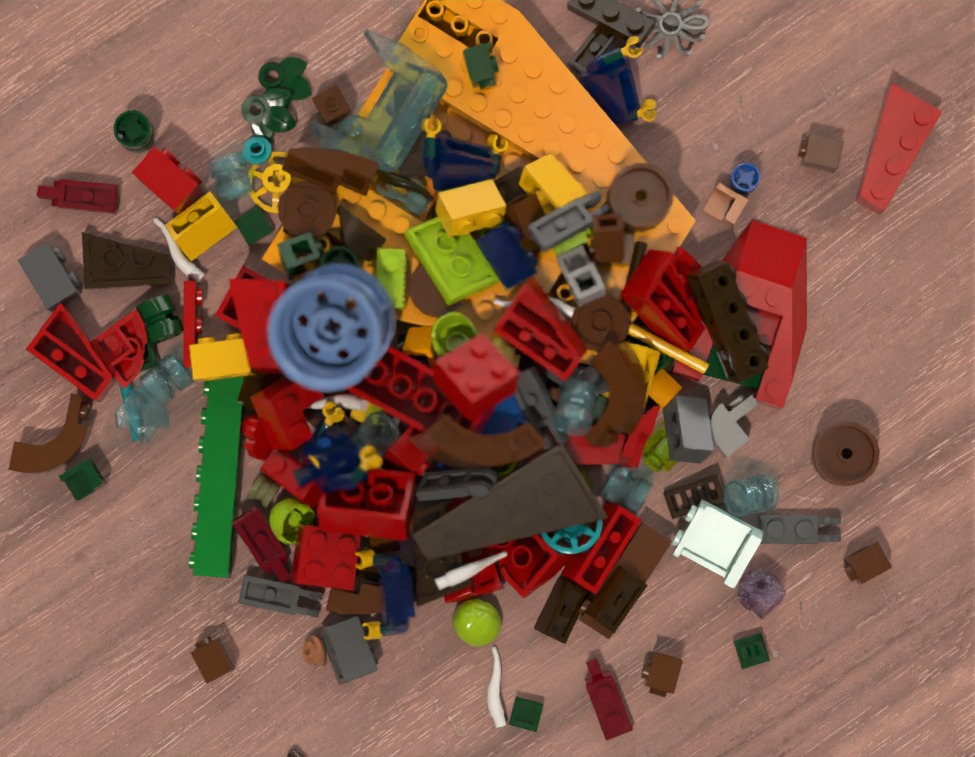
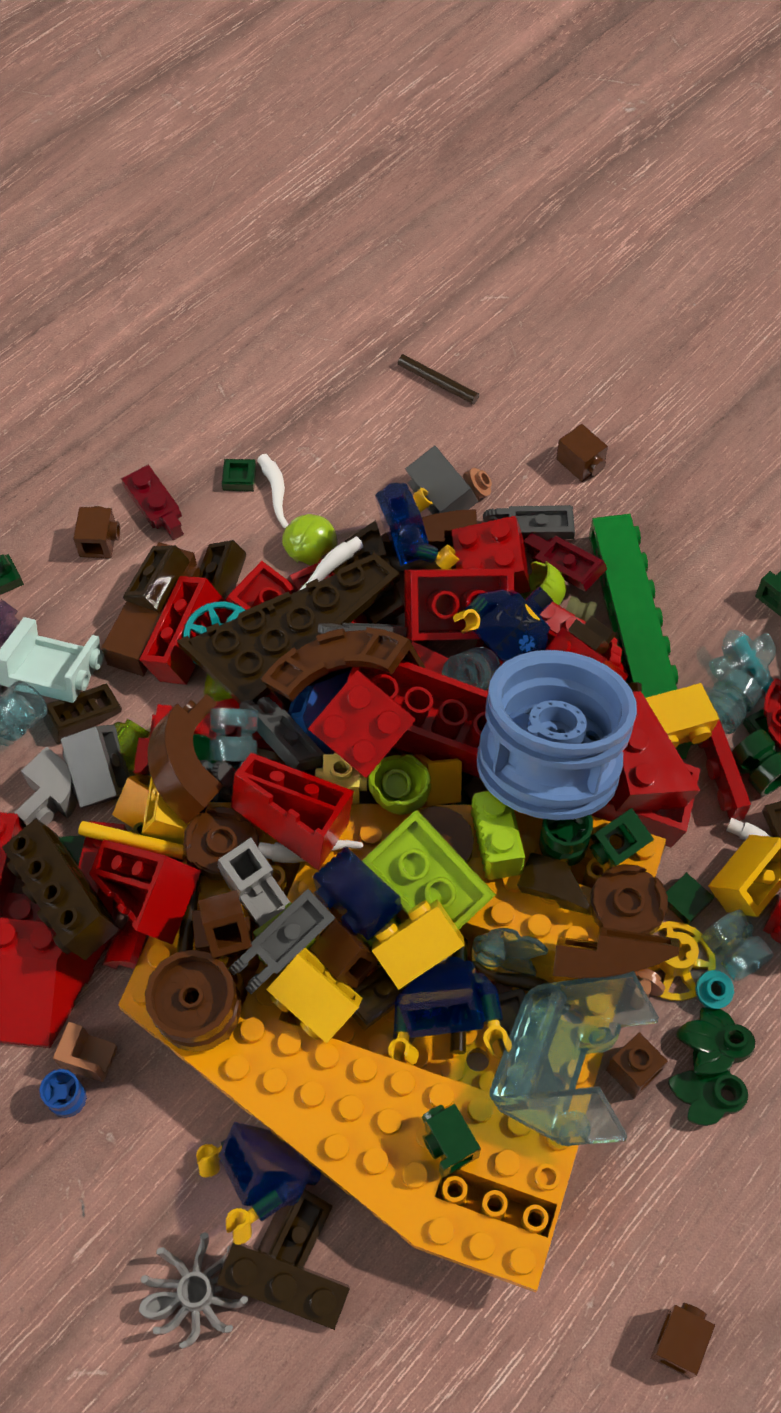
camera: 170 degrees right, 25 degrees down
clear light blue wheel [600,463,653,515] -> none
none -> dark brown slope [568,615,616,654]

